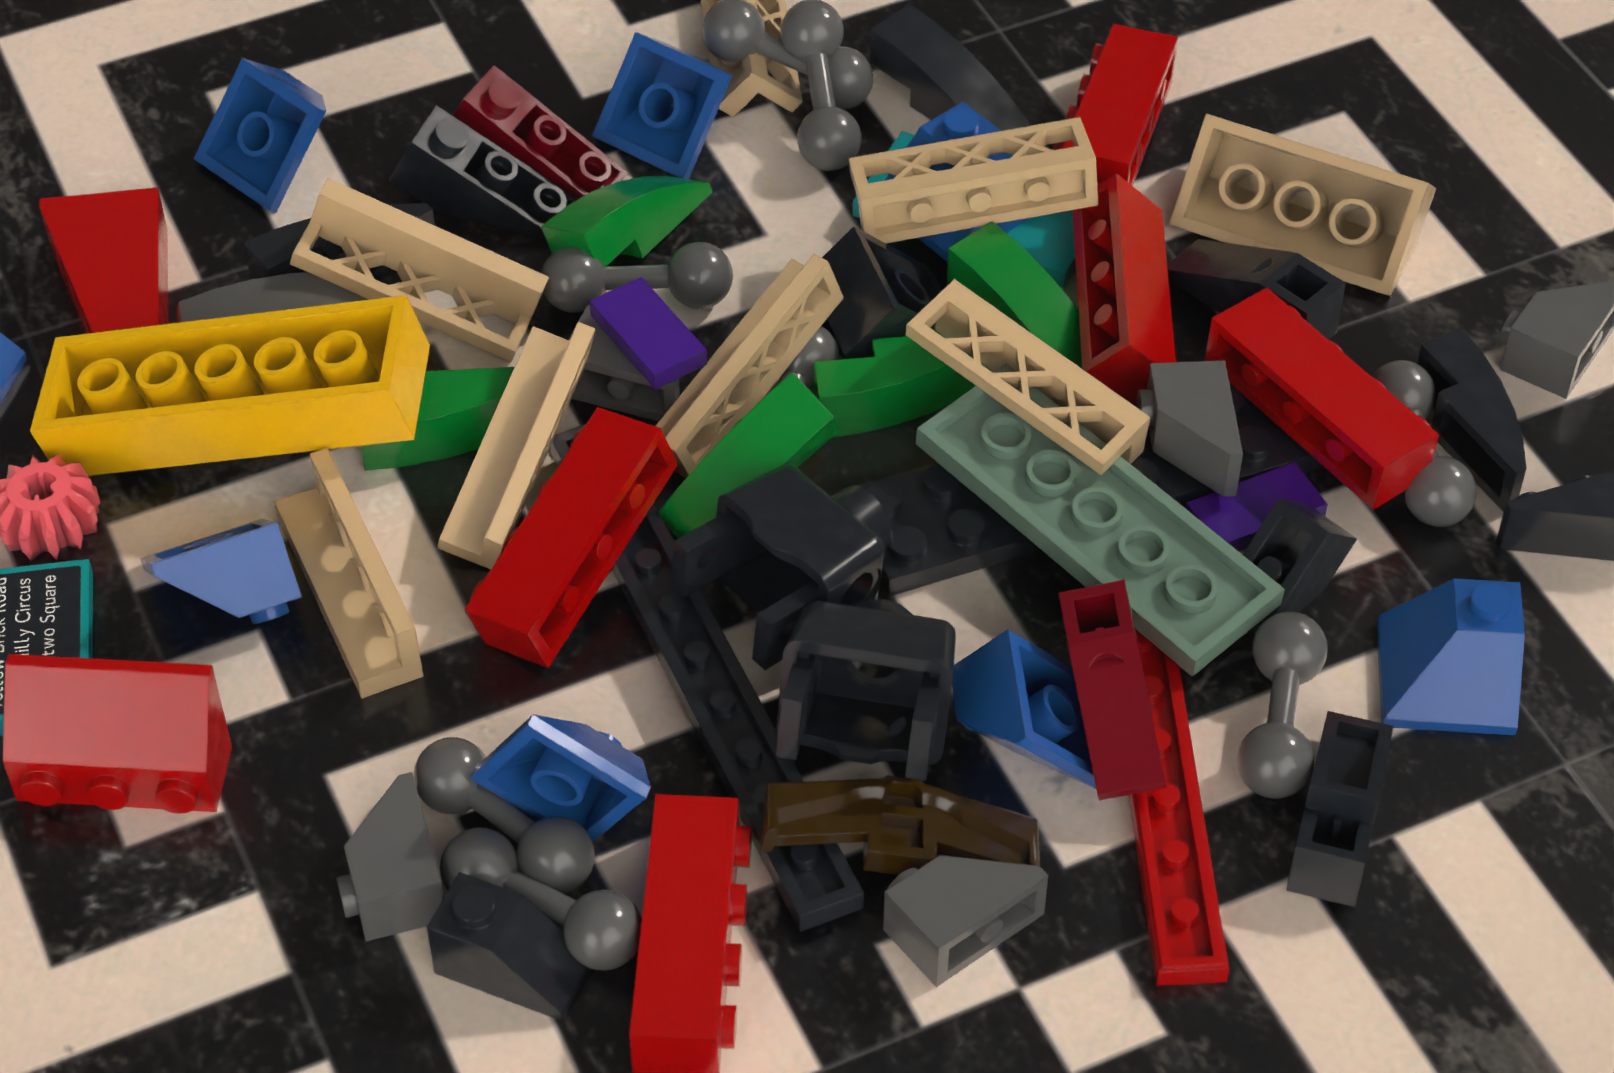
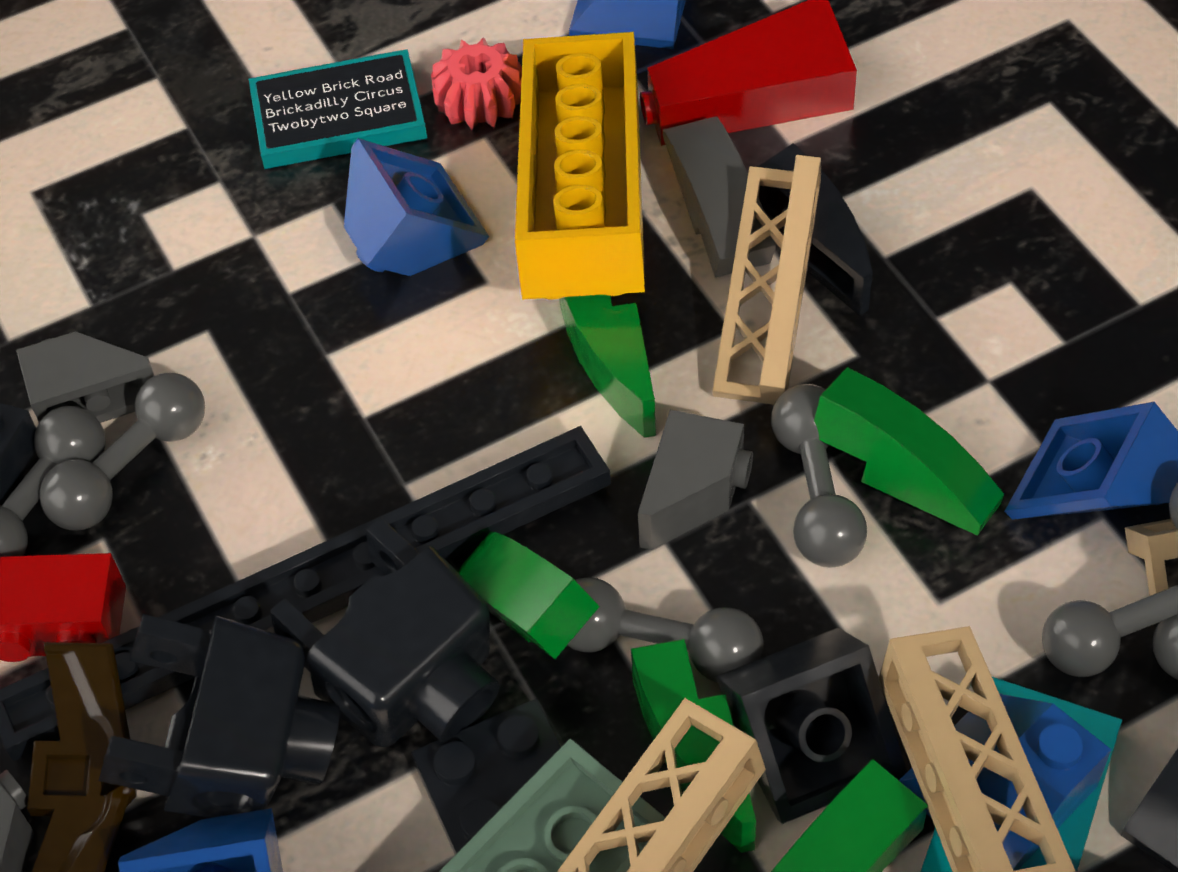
camera: 90 degrees right, 5 degrees up
slope [3,654,232,814] -> none
blue slope [194,58,326,212] -> none
tan fence [274,448,423,698] -> none
black slope [389,105,578,241] -> none
tan fence [438,322,595,569] -> none
dark red slope [453,65,628,199] -> none
red brick [464,407,678,668] -> none
blue slope [469,714,651,842] -> none
dark purple tile [590,277,707,389] -> none
tan fence [656,253,844,478] -> none

